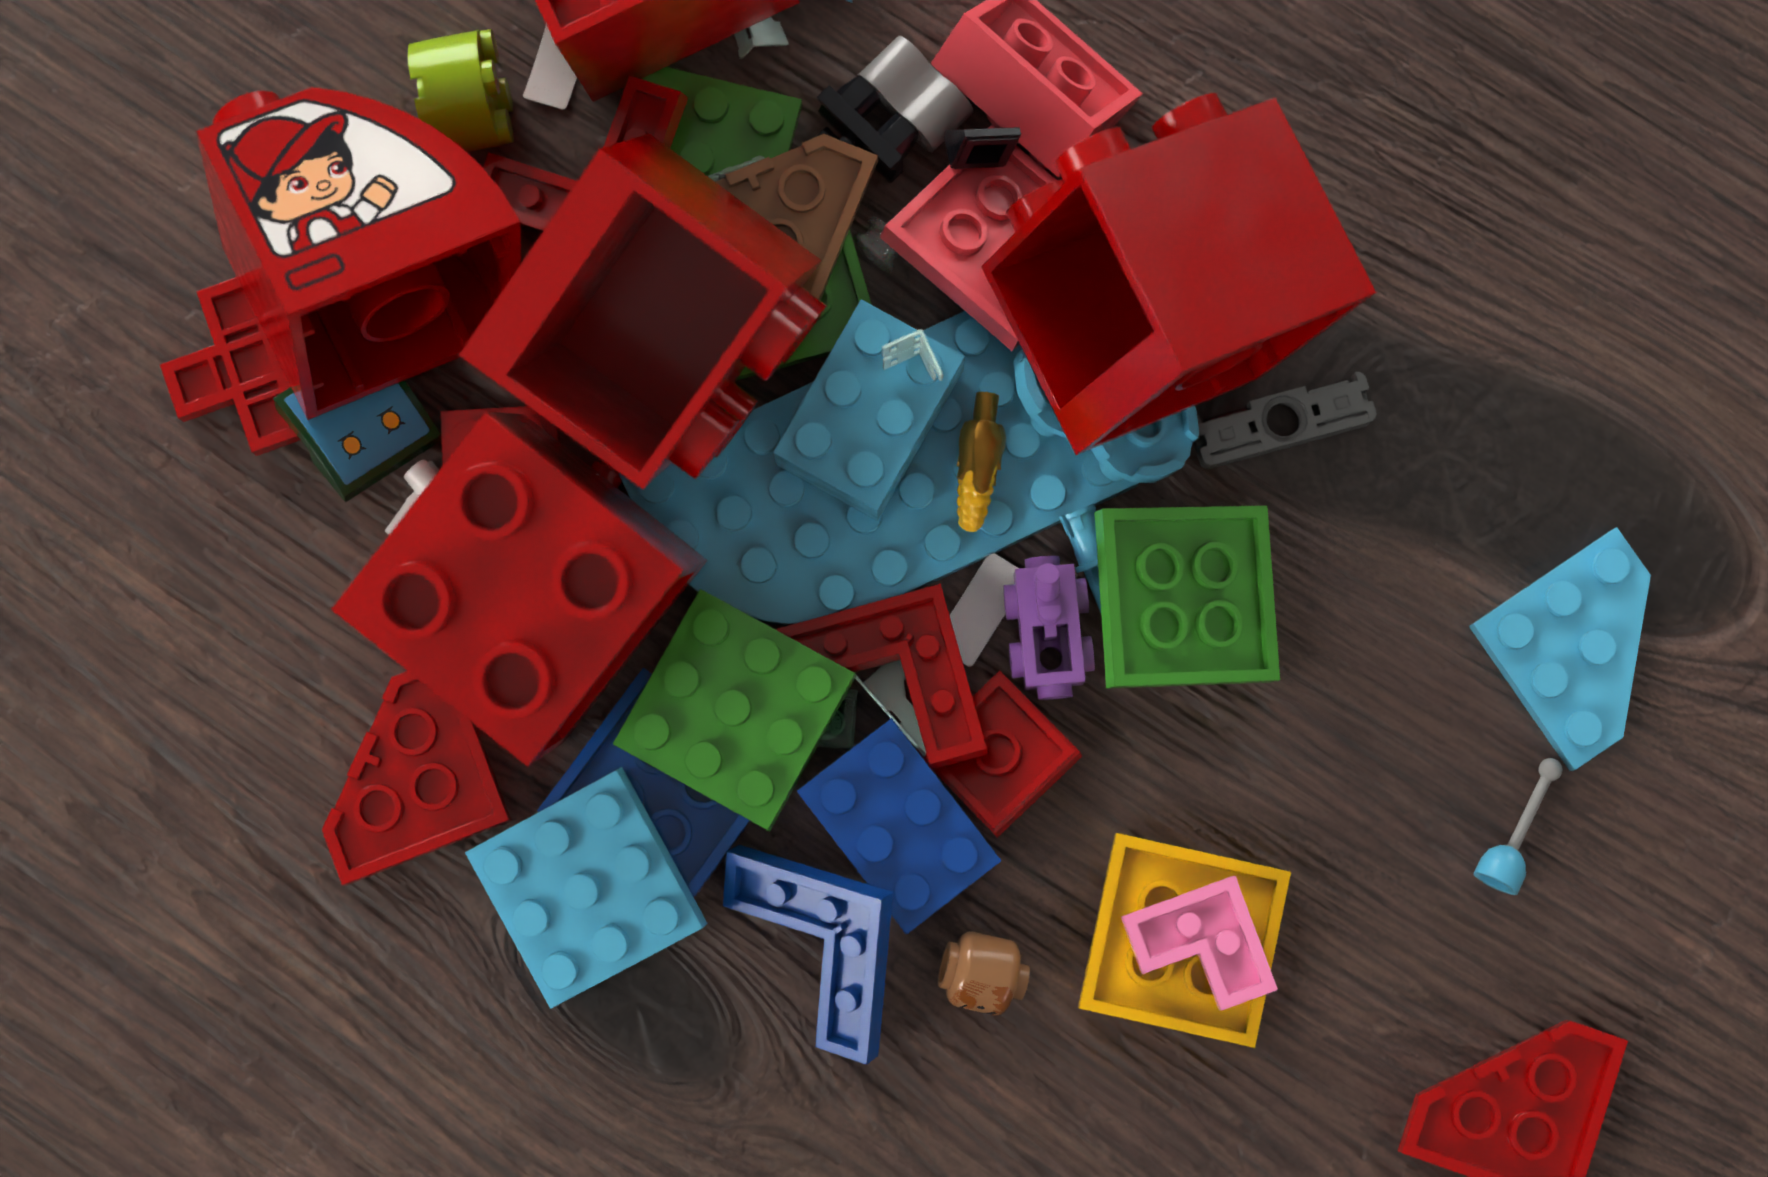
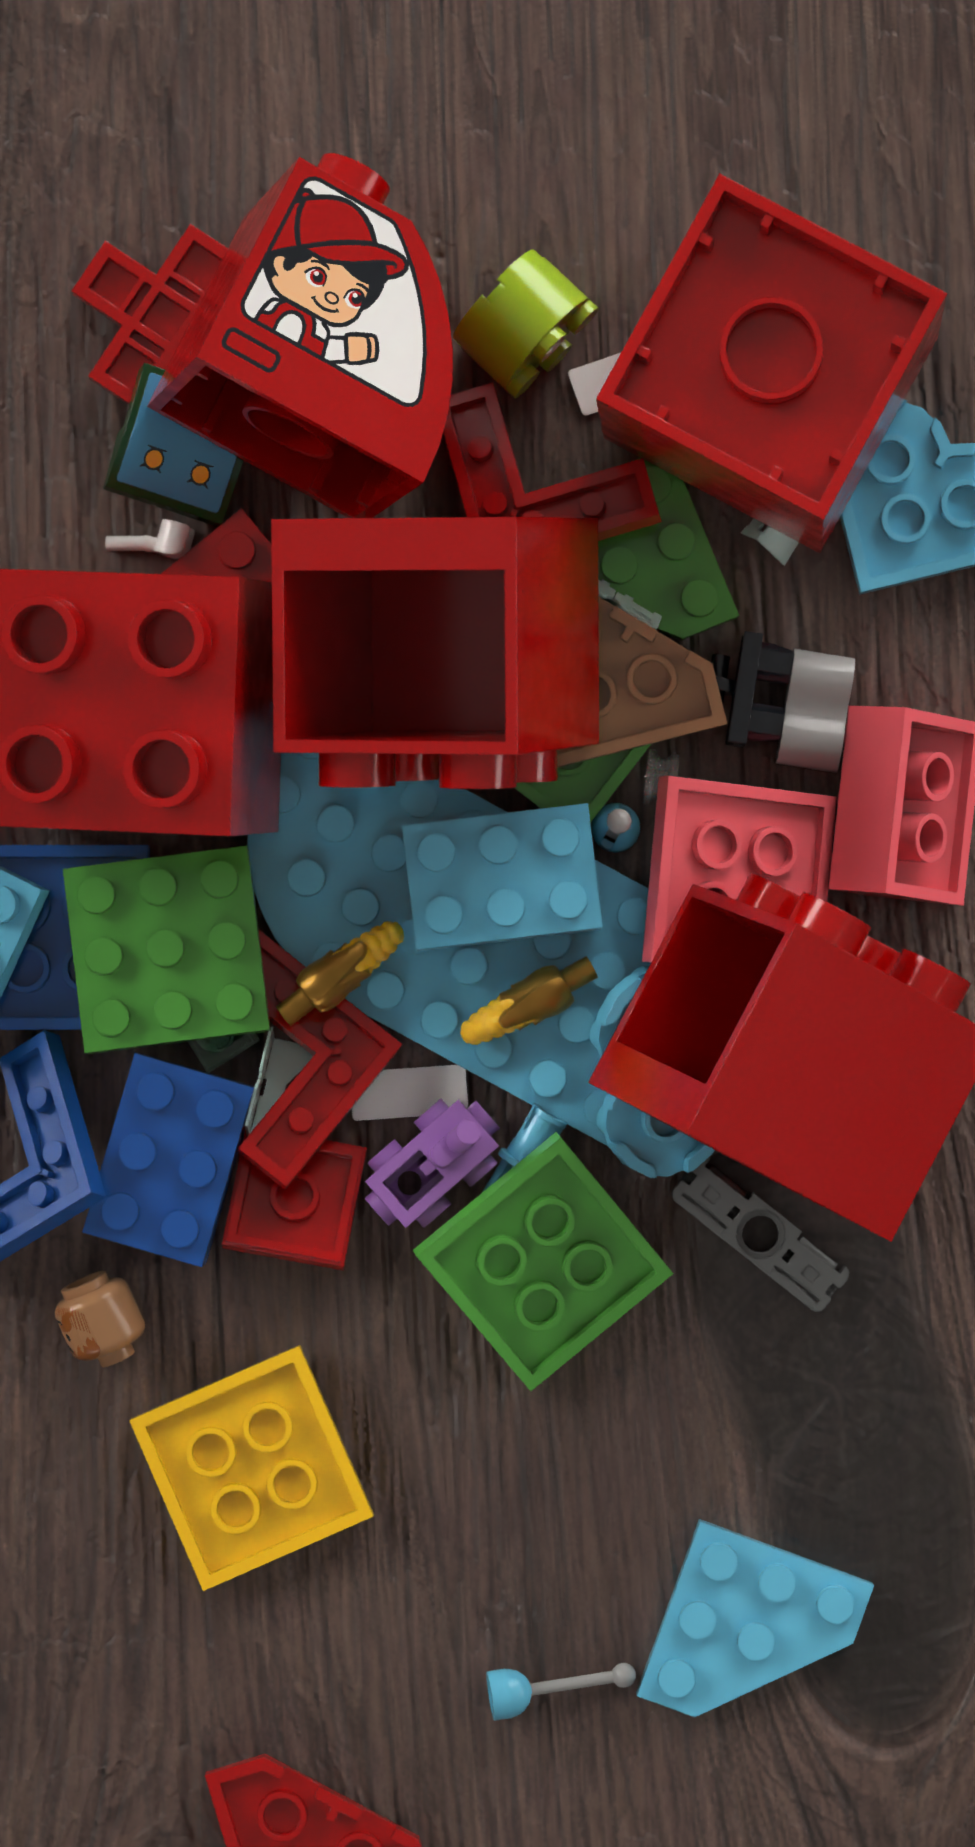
camera: 55 degrees right, 5 degrees up
light aqua piece [882,329,943,381] -> none
black slope [944,127,1021,169] -> none
bright pink plate [1121,876,1278,1011] -> none
none -> pearl gold piece [276,921,404,1026]
none -> medium azure hinge [591,803,640,853]

